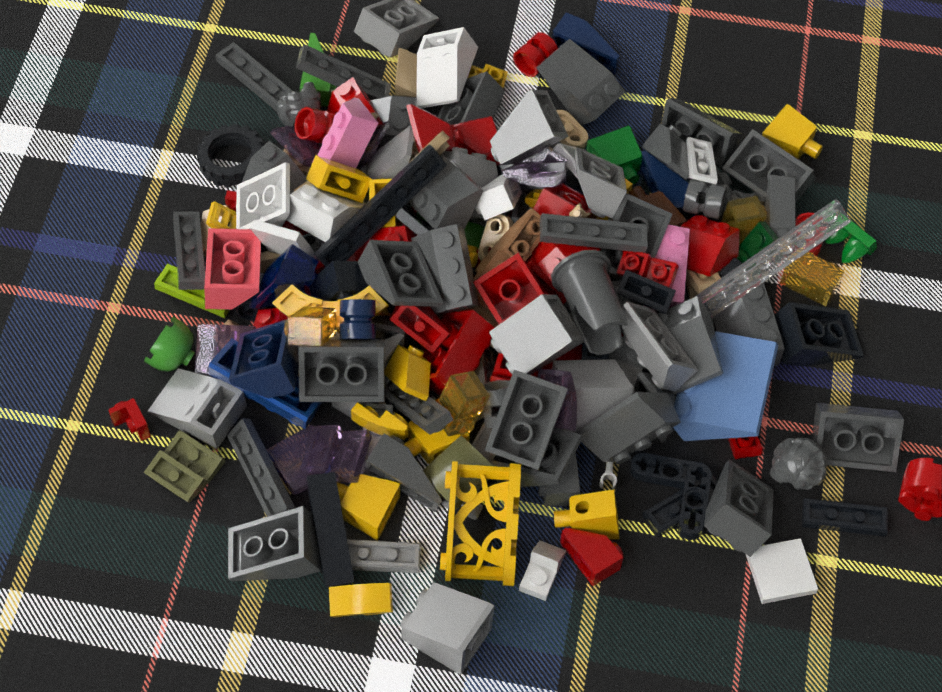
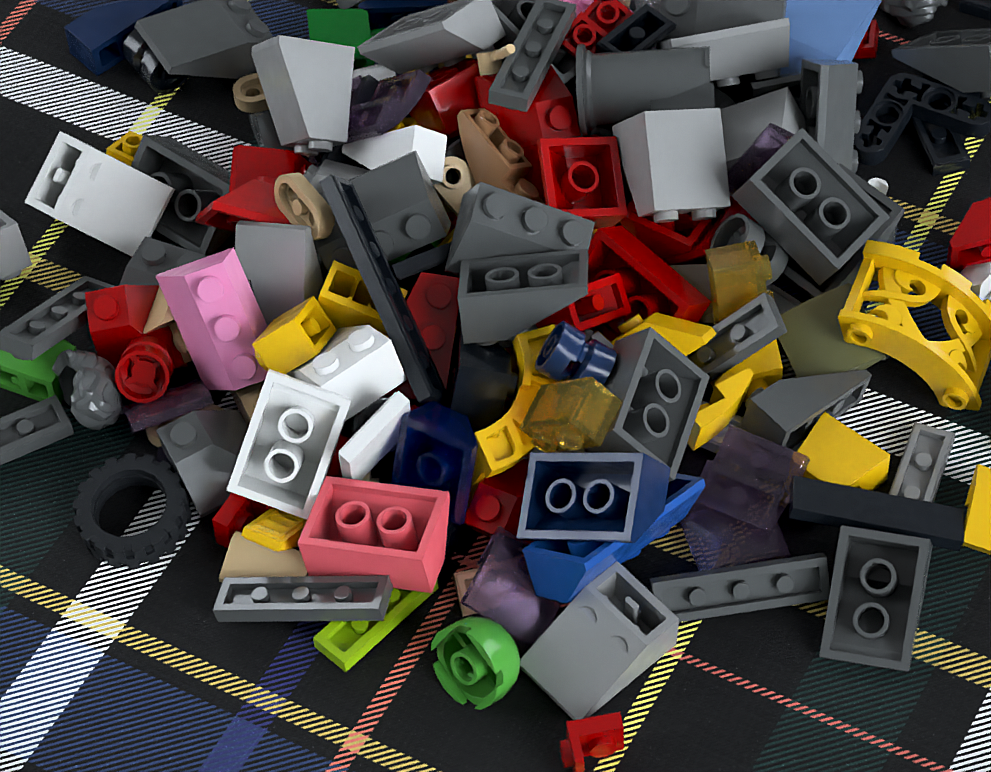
camera: 65 degrees left, 5 degrees down
olive slope [144,430,225,503] -> none
tan slope [395,48,417,97] -> none
red wheel [513,32,558,77] -> none
yellow torso [554,490,619,539] -> none

